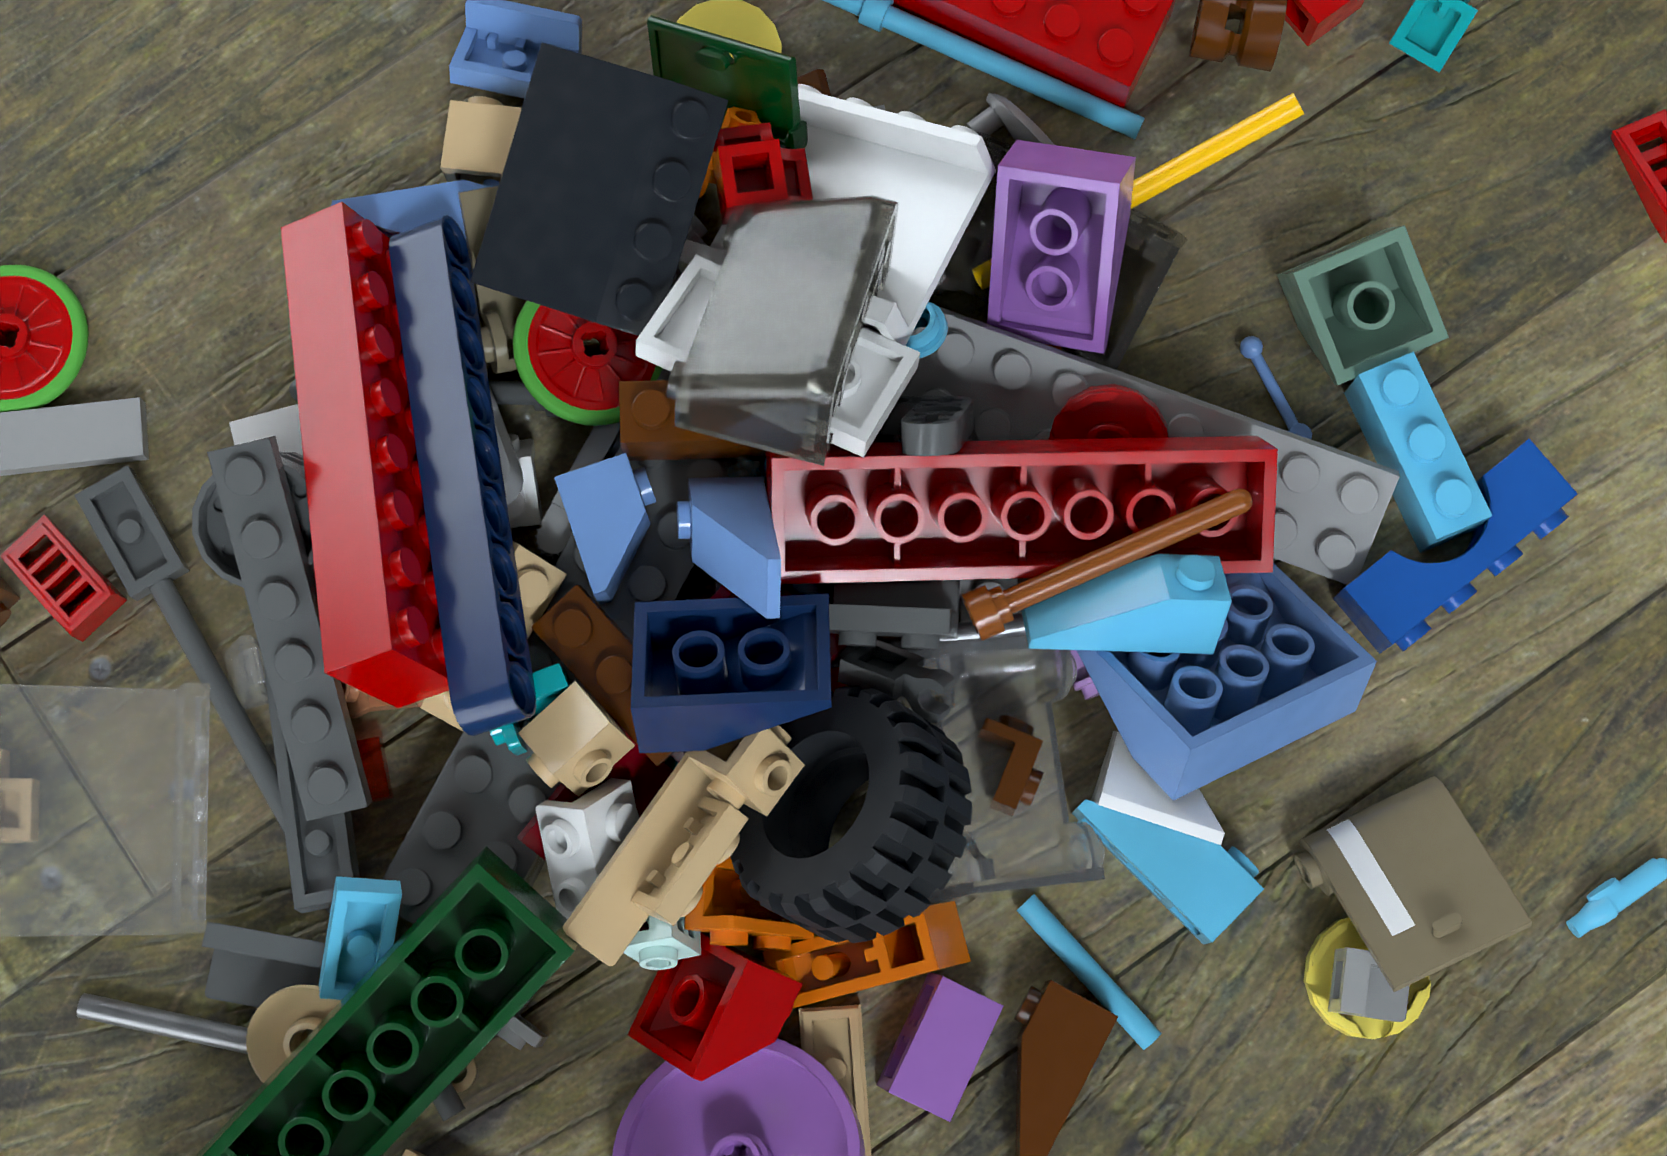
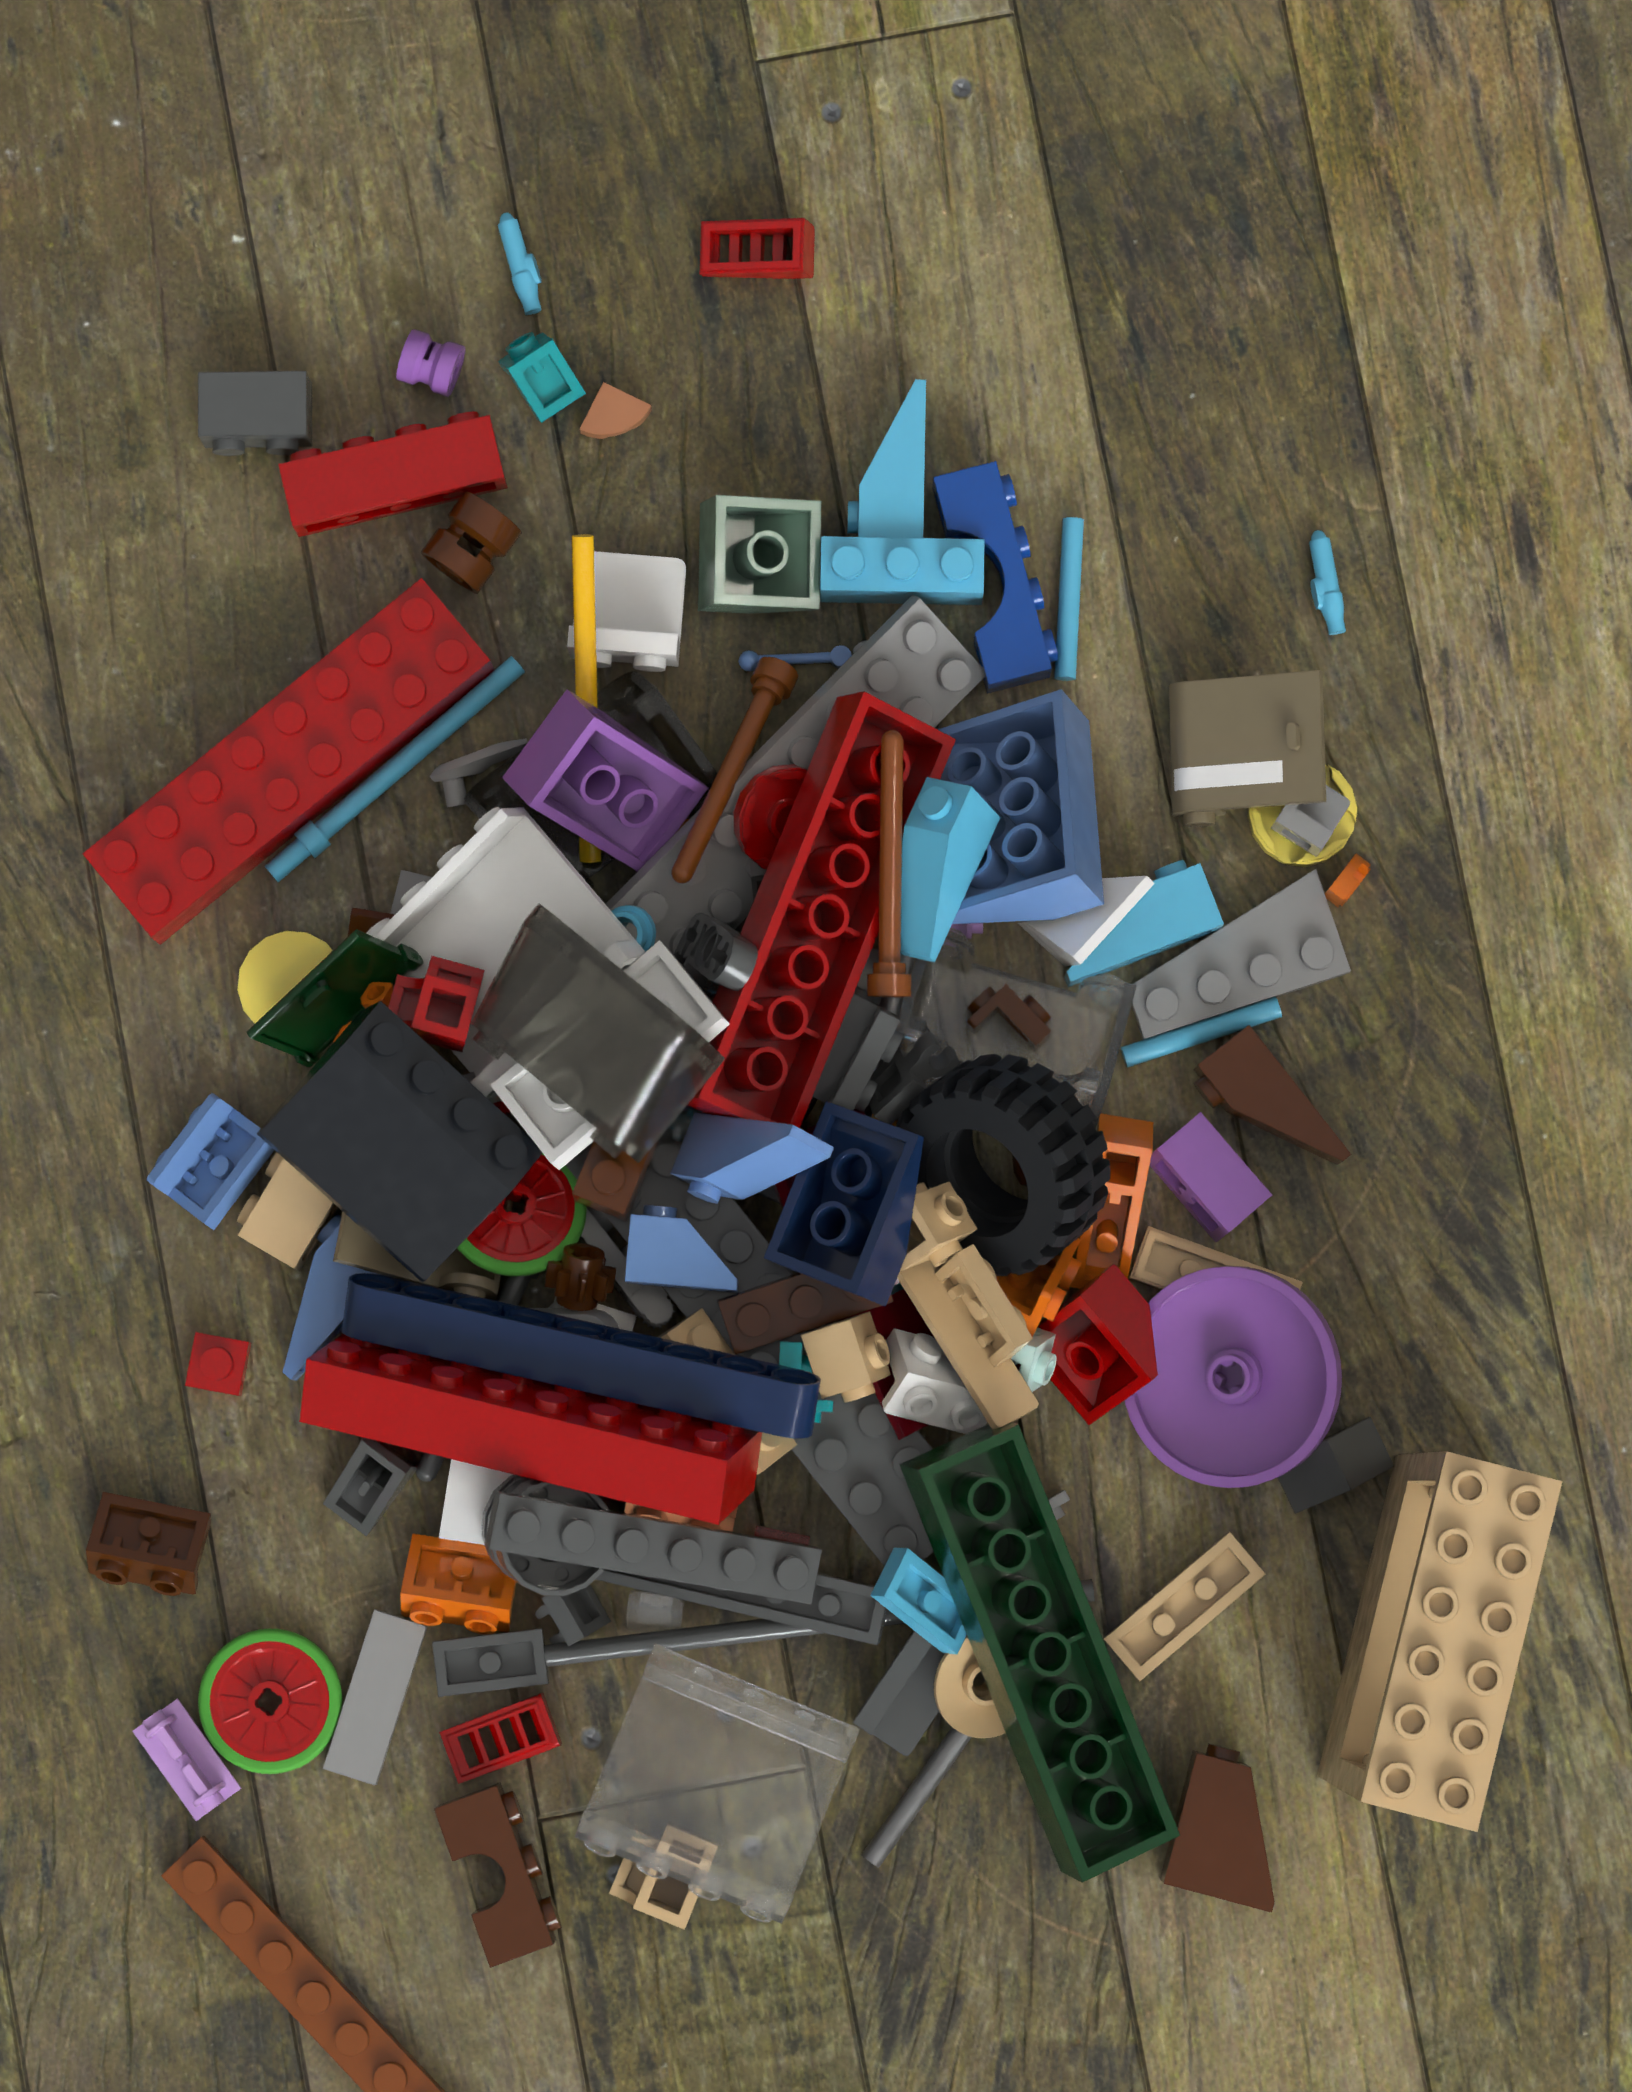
camera: 65 degrees left, 5 degrees up
none -> reddish brown bracket [86,1492,211,1596]
none -> red plate [185,1332,252,1396]
none -> dark grey slope [323,1438,417,1536]
none -> orange bracket [400,1533,517,1635]
none -> dark grey tile [535,1585,611,1646]
none -> reddish brown gear [544,1243,616,1311]
none -> white bracket [567,551,686,672]
none -> nougat tile [579,382,652,439]
none -> dark orange piece [671,657,799,884]
none -> medium azure slope [847,379,926,538]
none -> medium azure bar [1054,517,1084,681]
none -> light grey wing [1126,869,1351,1040]
none -> orange tile [1325,853,1371,907]

